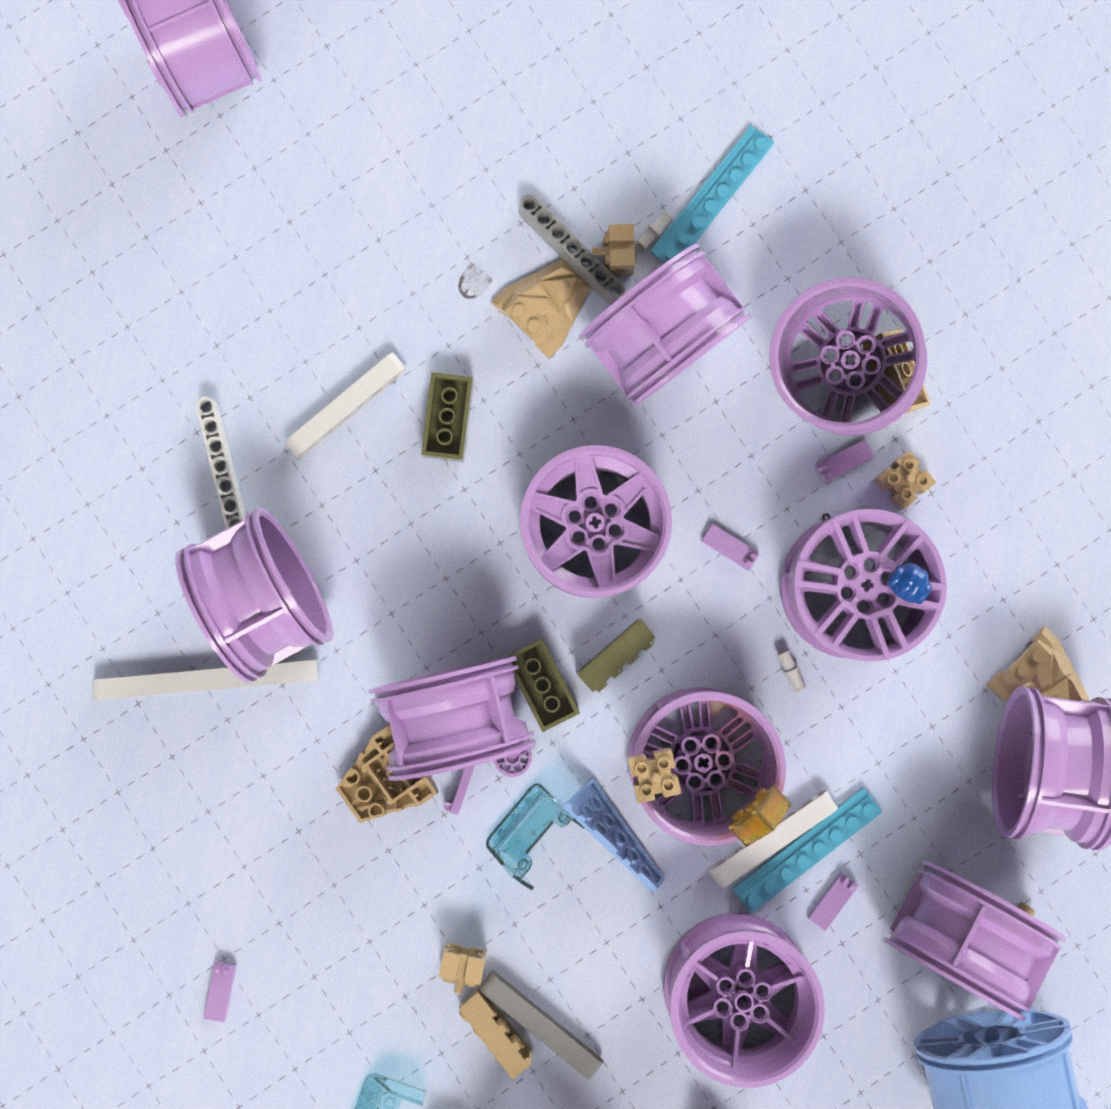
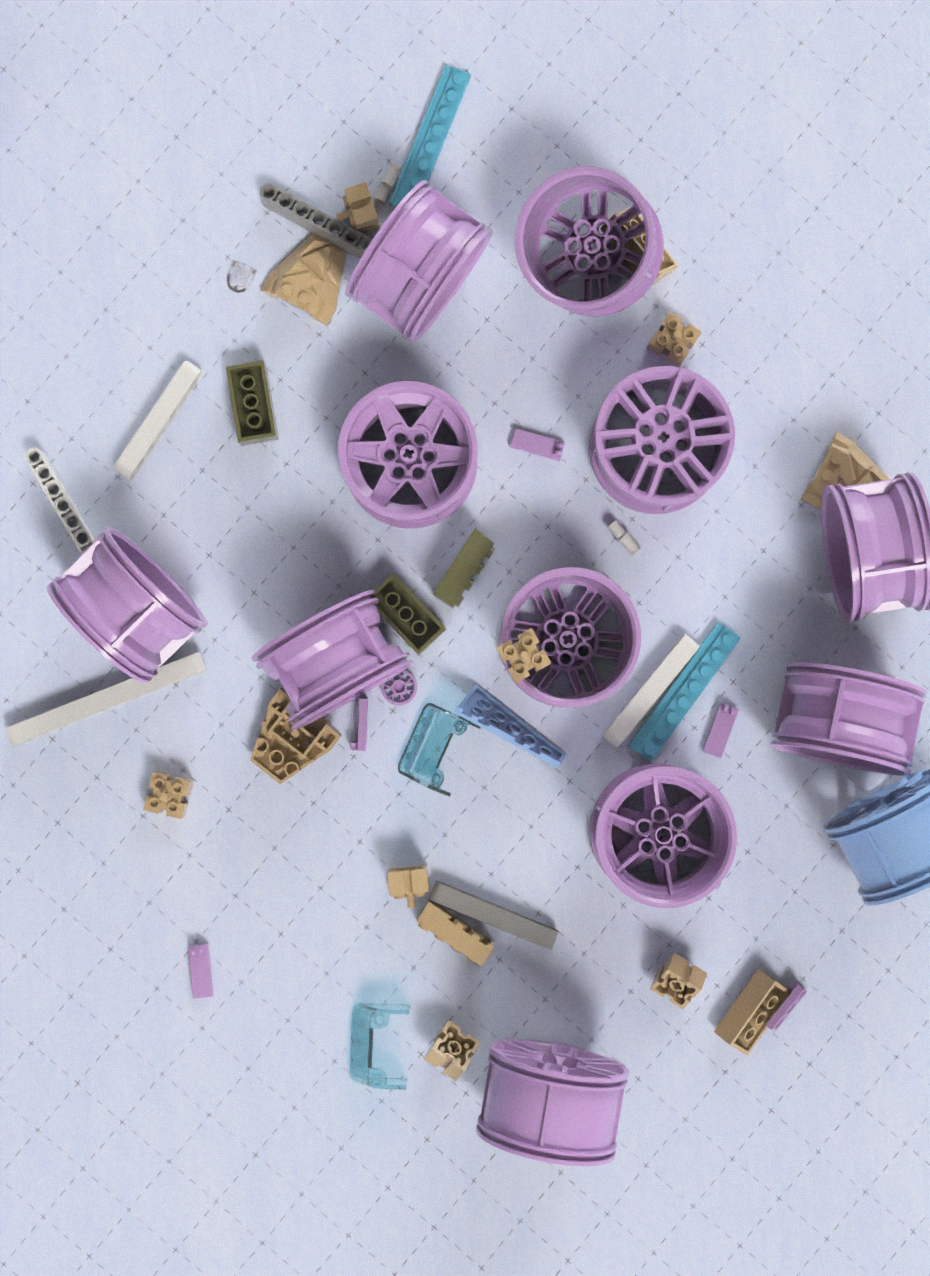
camera: 10 degrees left, 0 degrees up
clear yellow brick [728,785,792,847] -> none
lavender hinge [815,439,875,484] -> none
blue hair [887,563,932,604] -> none
none -> tan brick [143,771,194,819]

